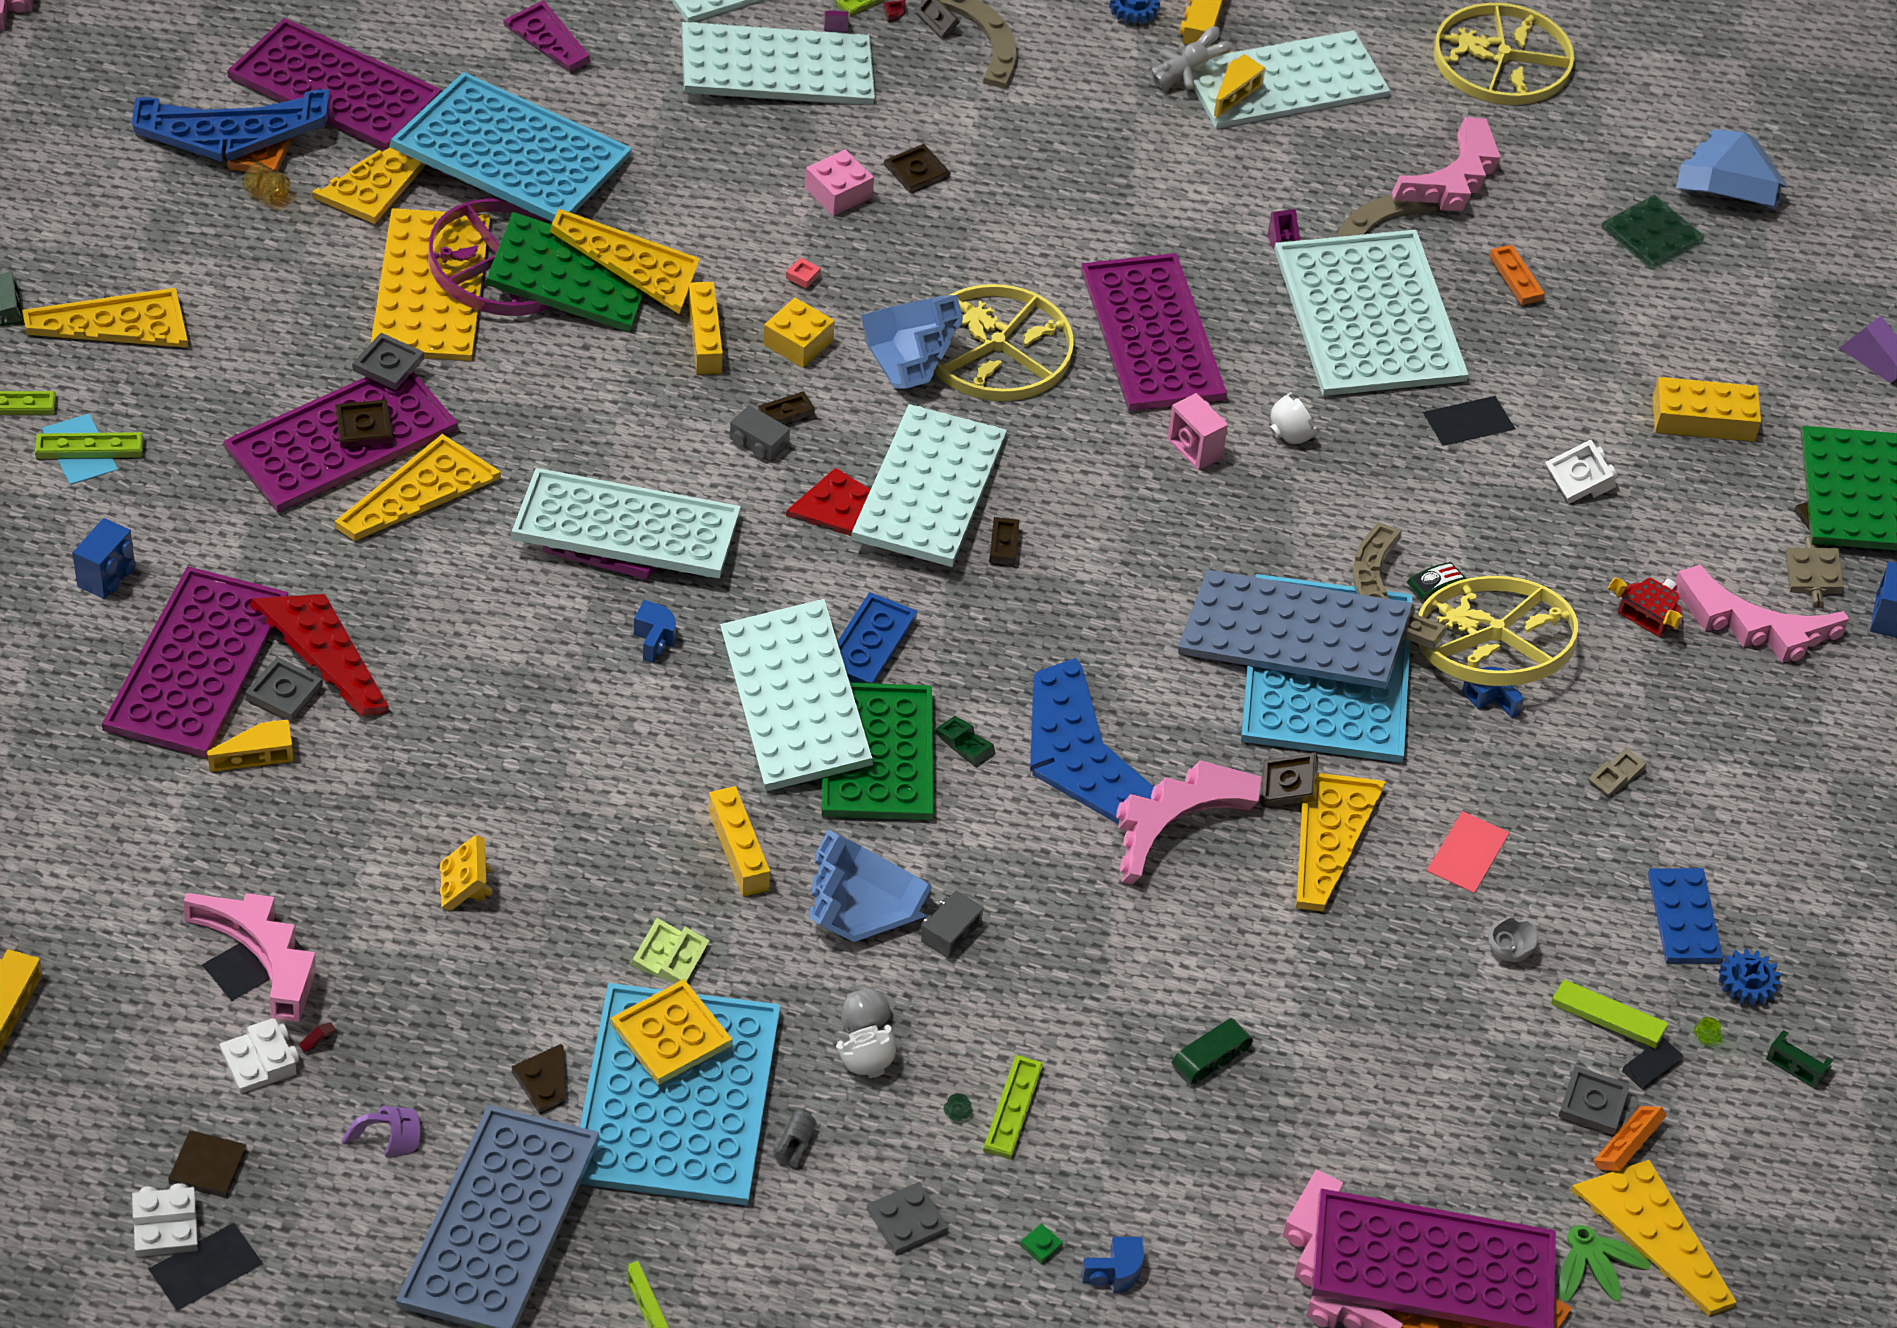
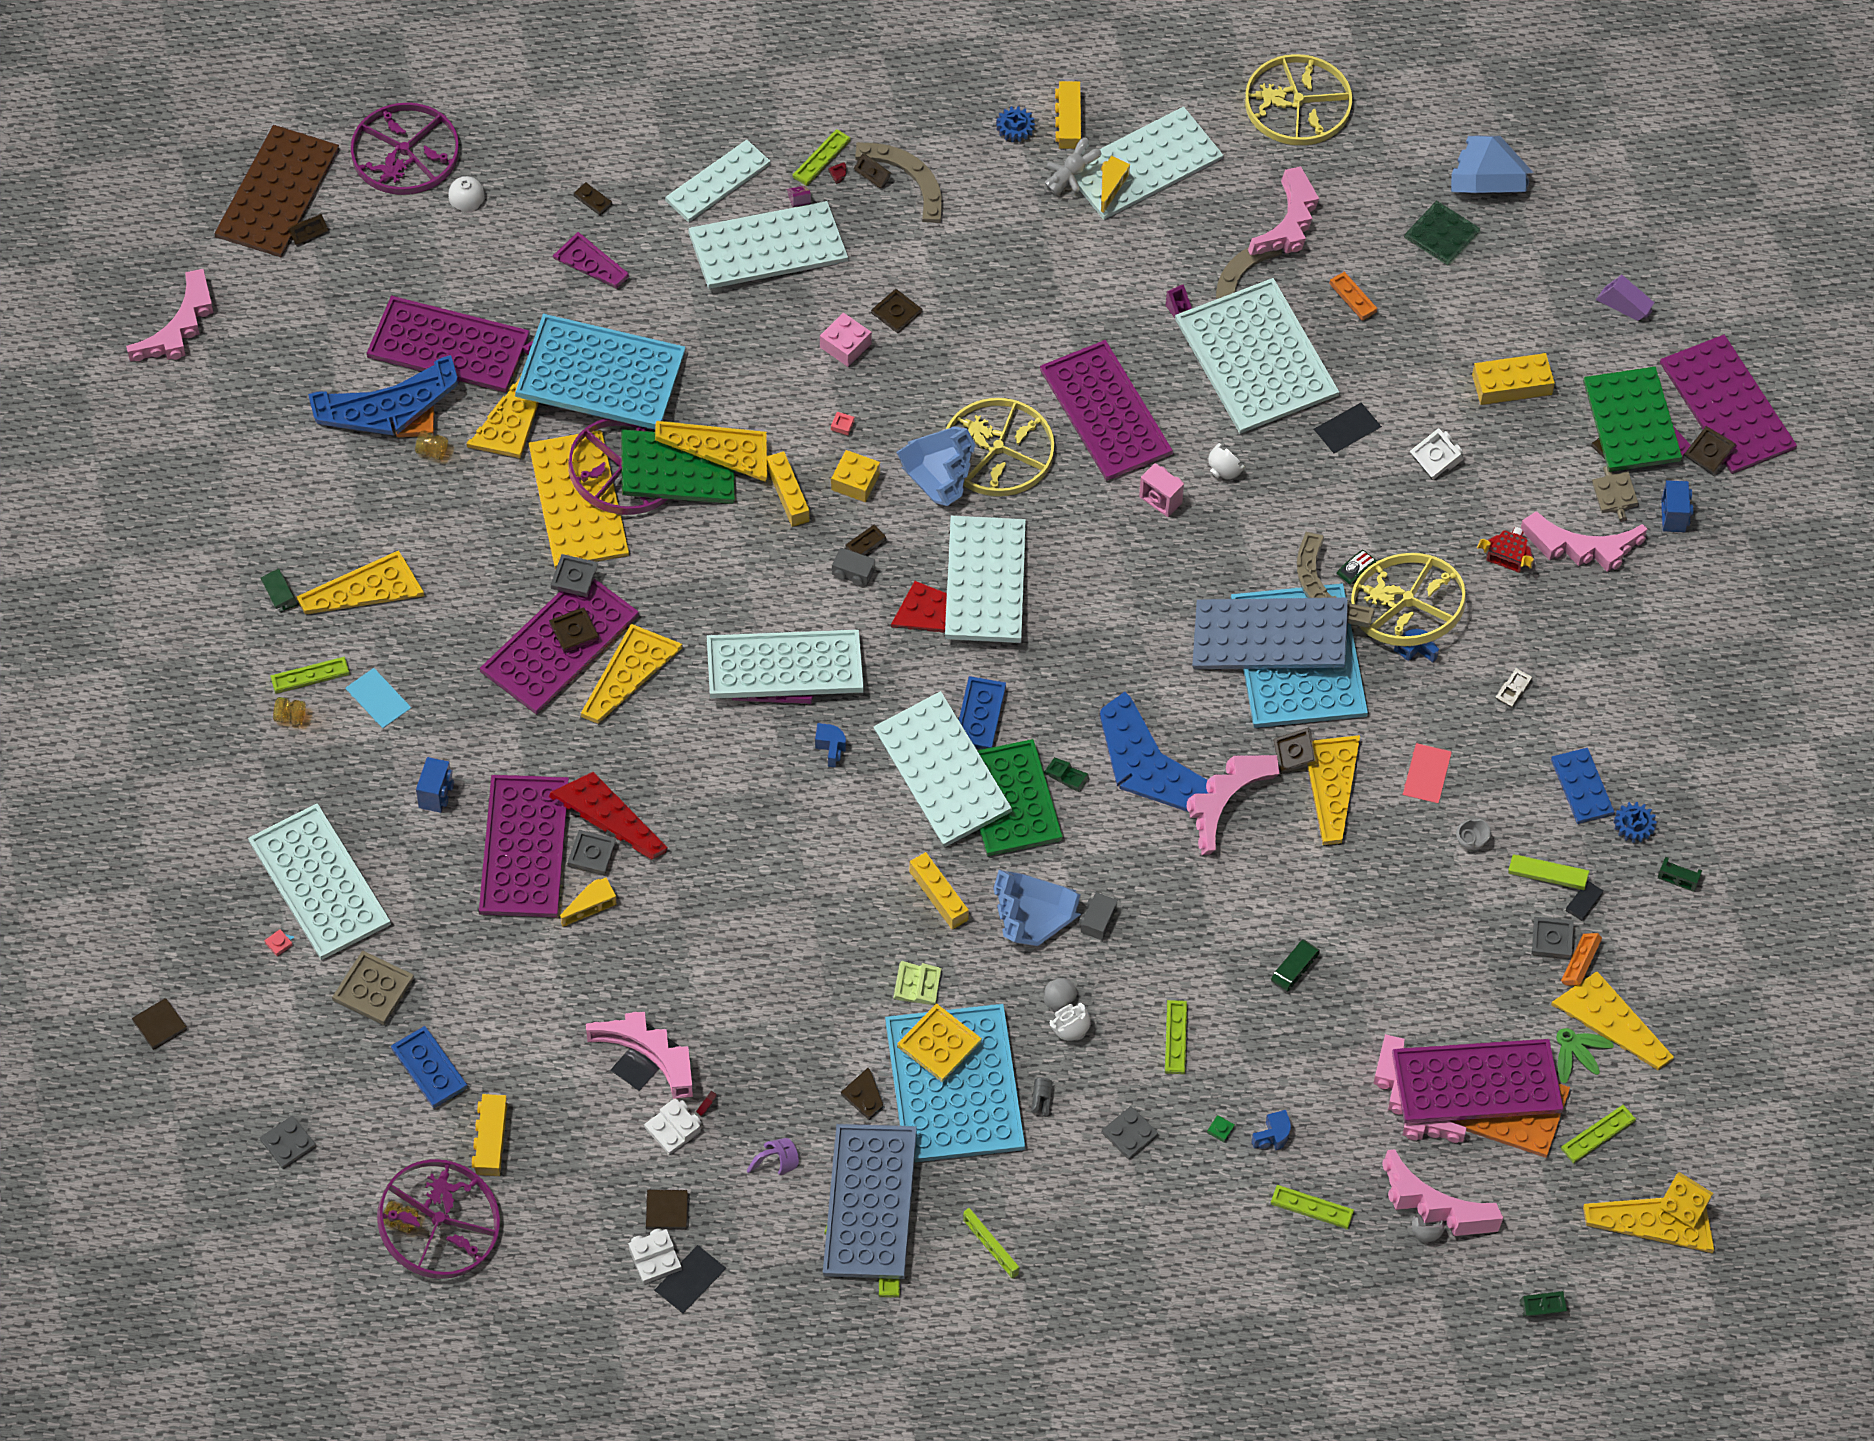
camera: 10 degrees left, 10 degrees up
lime tile [35,432,143,459] -> none
yellow plate [440,835,492,911] -> none
clear green plate [943,1093,972,1121] -> none
dark brown plate [989,517,1020,565] -> none
clear neon green plate [1694,1017,1722,1044] -> none

